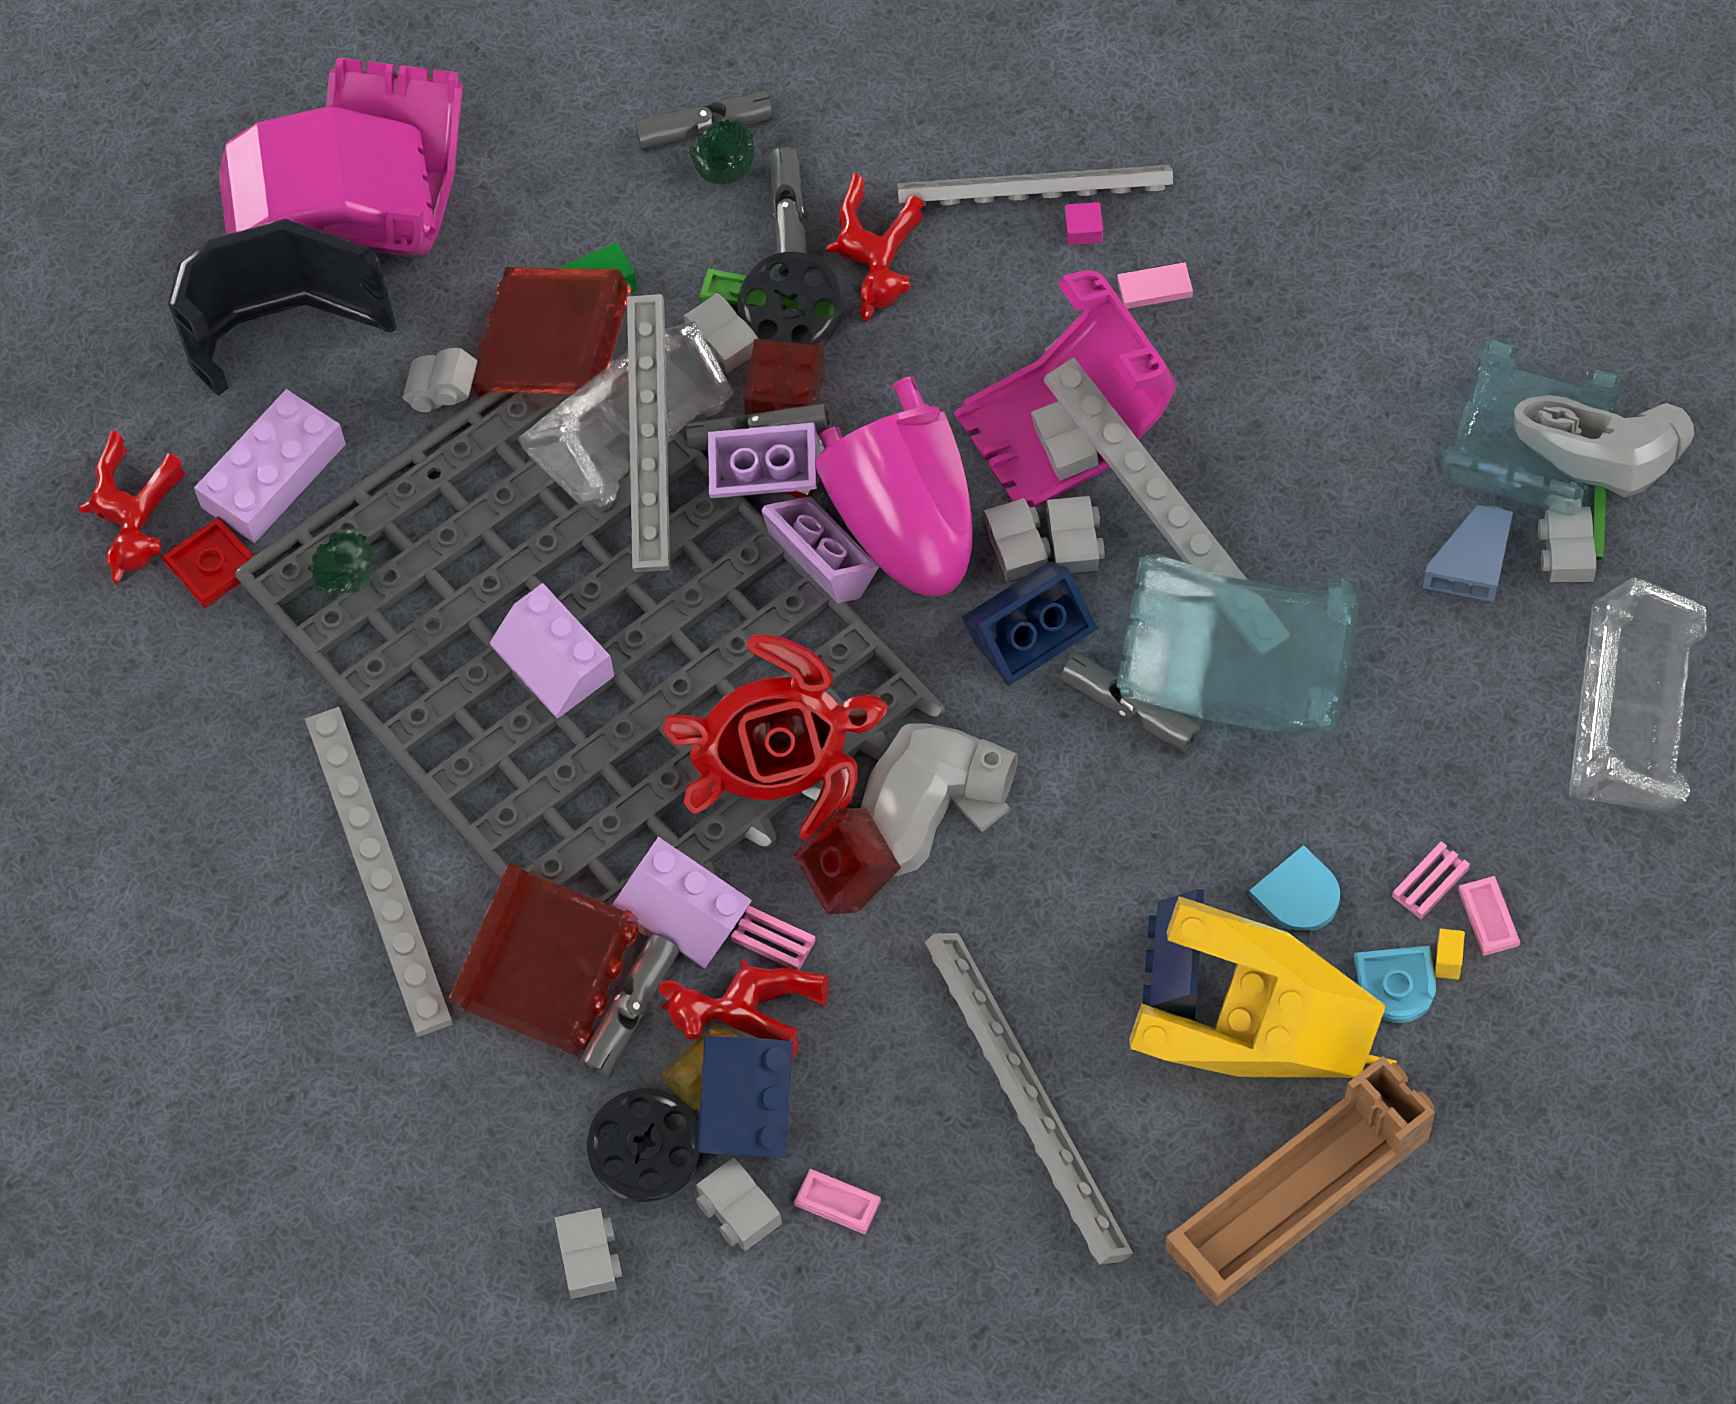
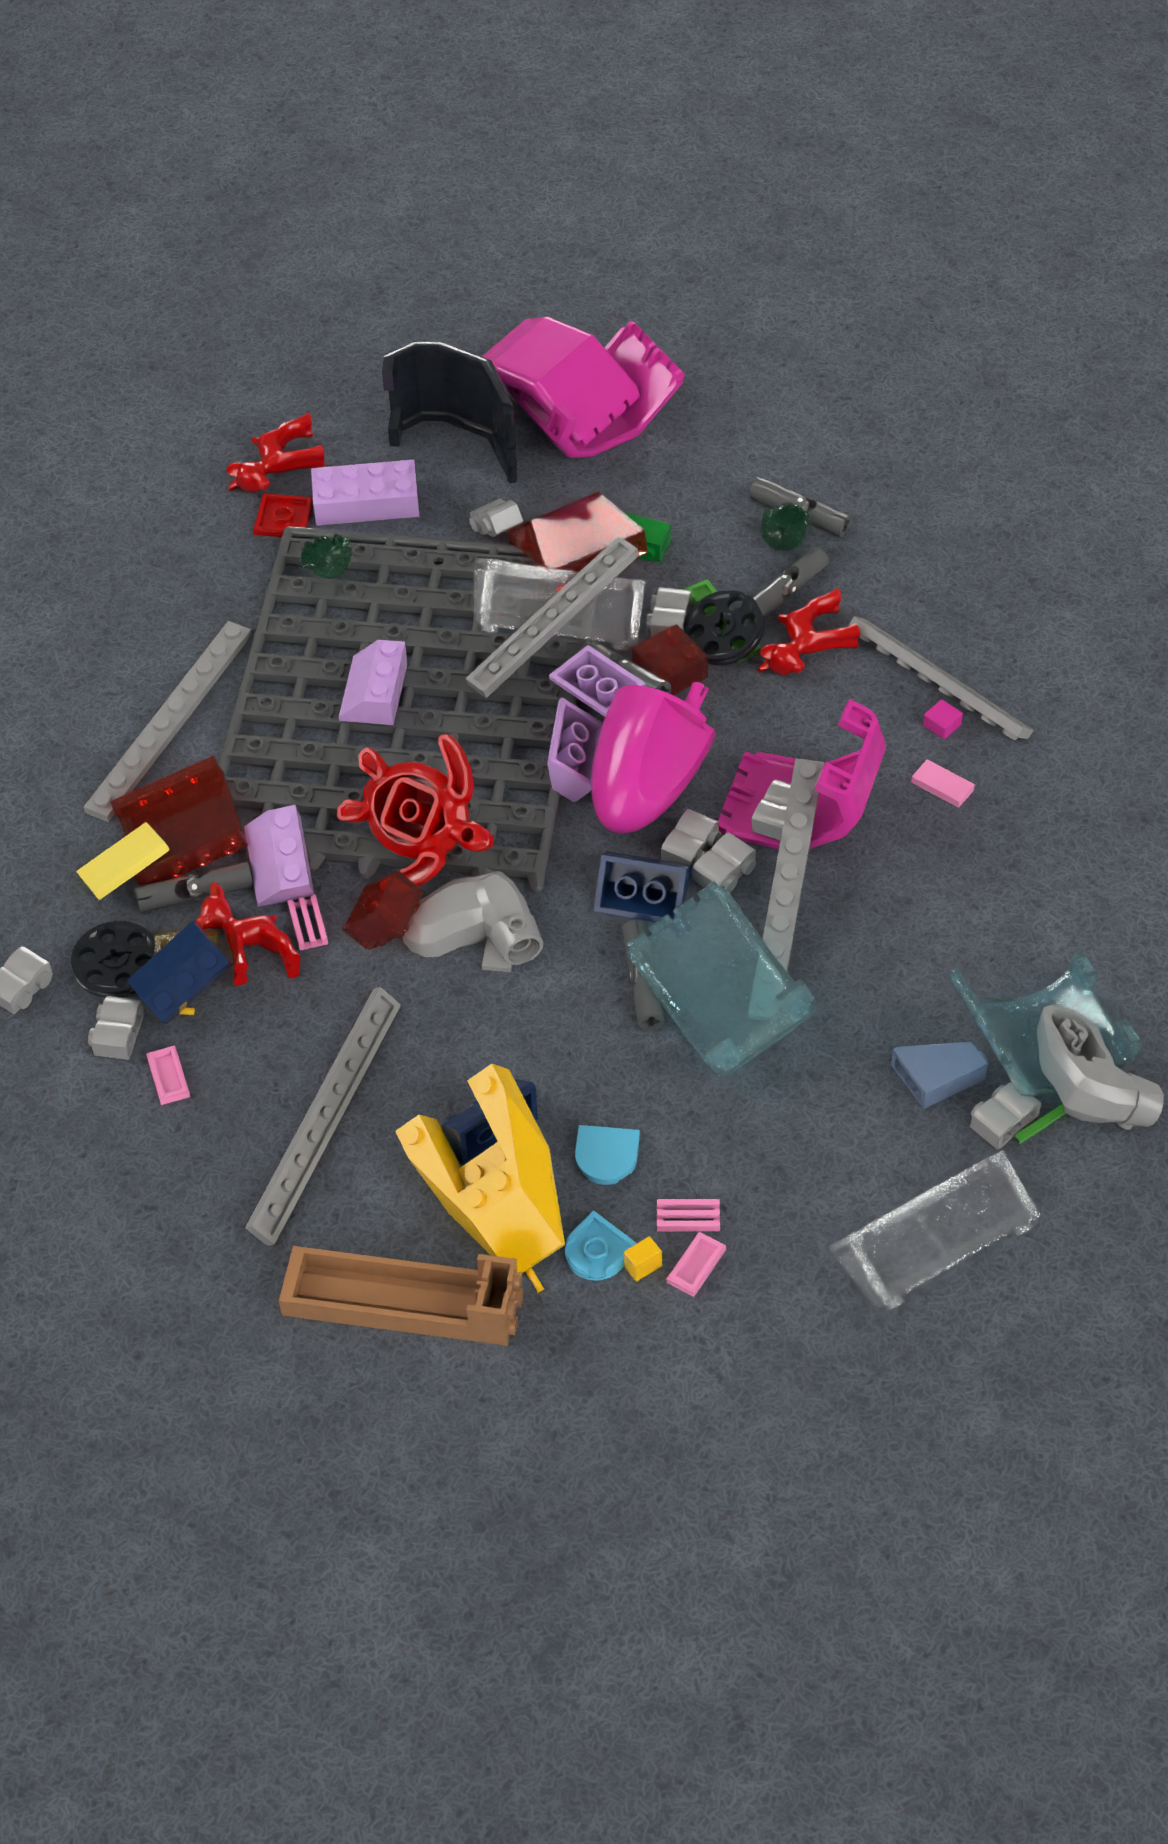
camera: 45 degrees right, 10 degrees down
none -> light yellow tile [76,822,170,900]

